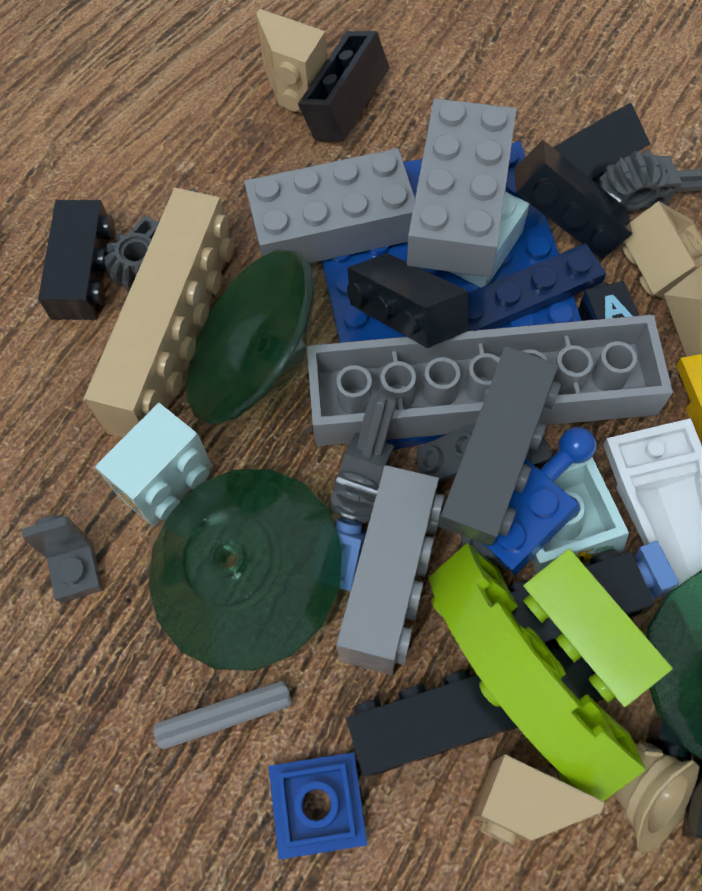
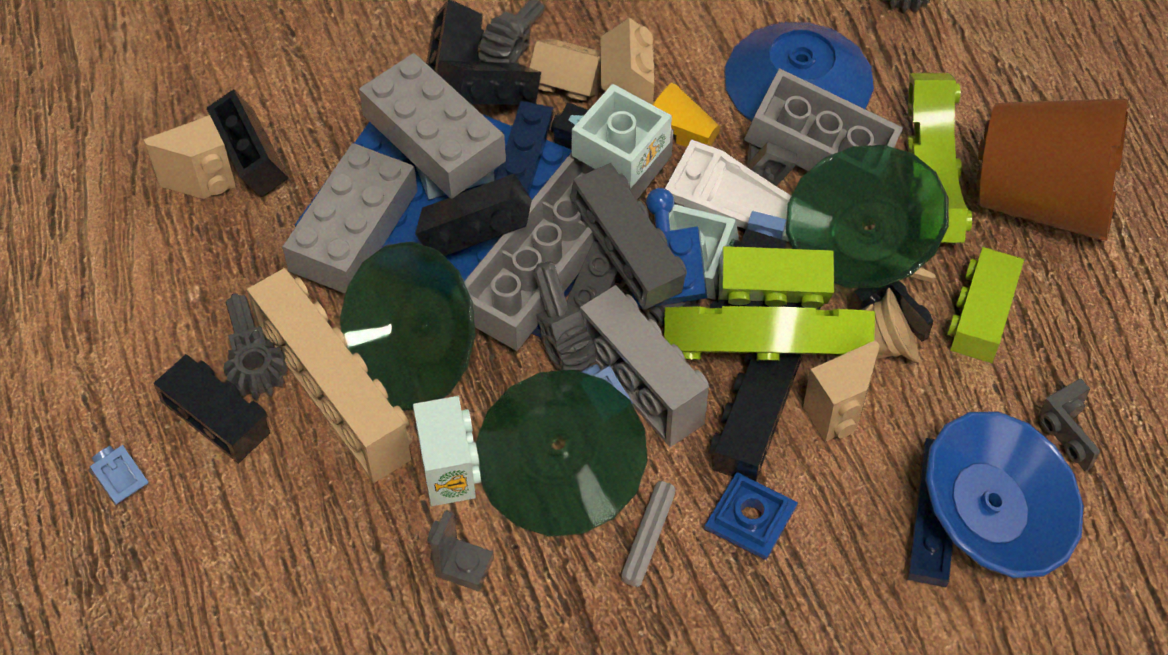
camera: 55 degrees left, 10 degrees down
none -> light aqua brick [572,84,672,189]

